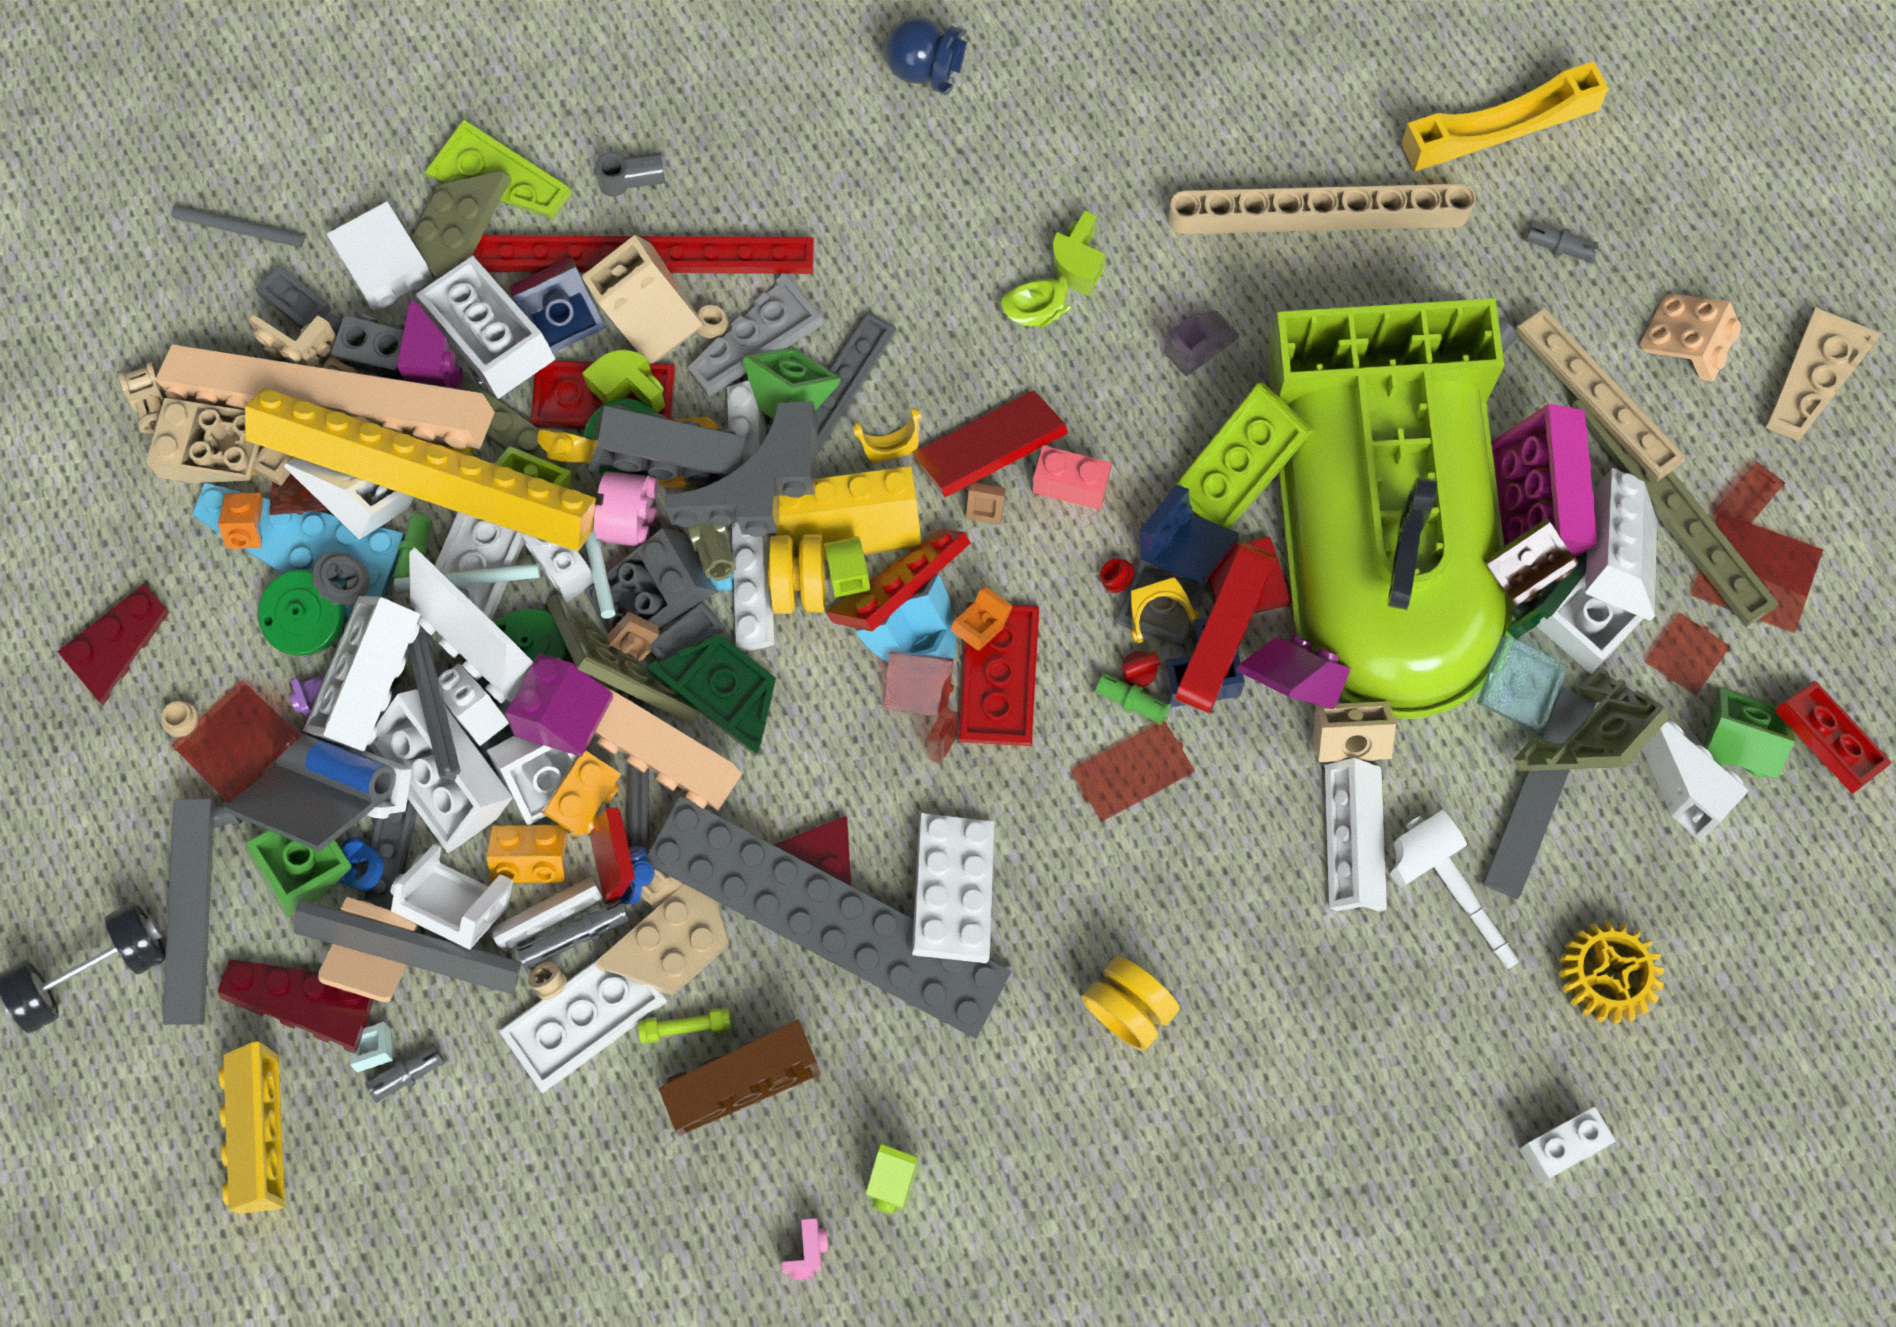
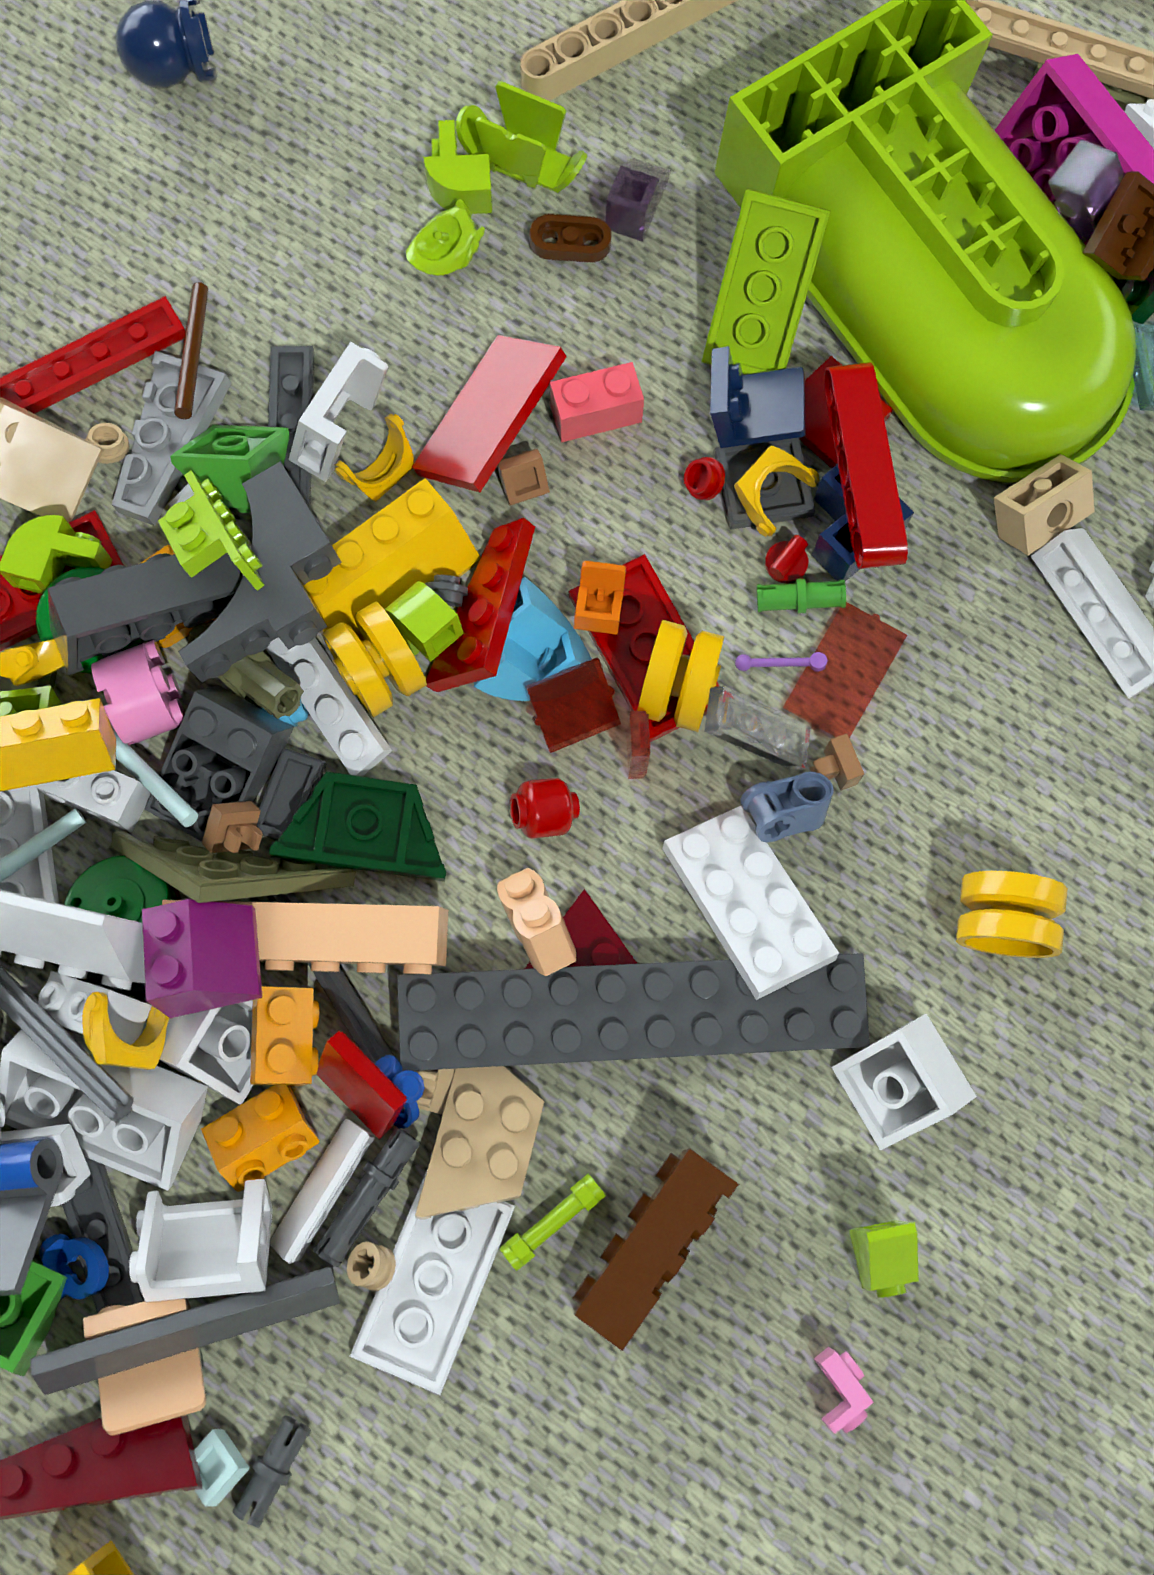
camera: 35 degrees left, 5 degrees up
magenta slope [1237,635,1351,709] -> none
black beam [1387,477,1437,610] -> none
none -> yellow helmet [82,991,169,1070]
none -> lime bracket [158,470,265,591]
none -> reddish brown bar [174,282,209,419]
none -> white panel [289,342,388,482]
none -> dark grey plate [425,575,468,606]
none -> lime piece [456,81,587,193]
none -> light nougat brick [497,868,576,976]
none -> red head [510,778,580,839]
none -> reddish brown plate [530,214,612,263]
none -> yellow wheel [637,620,725,732]
none -> clear plate [704,686,811,770]
none -> medium lavender hinge [735,652,827,672]
none -> sand blue piece [740,772,834,843]
none -> medium nougat tile [809,733,865,791]
none -> white slope [832,1014,977,1151]
none -> clear purple slope [1048,139,1124,242]

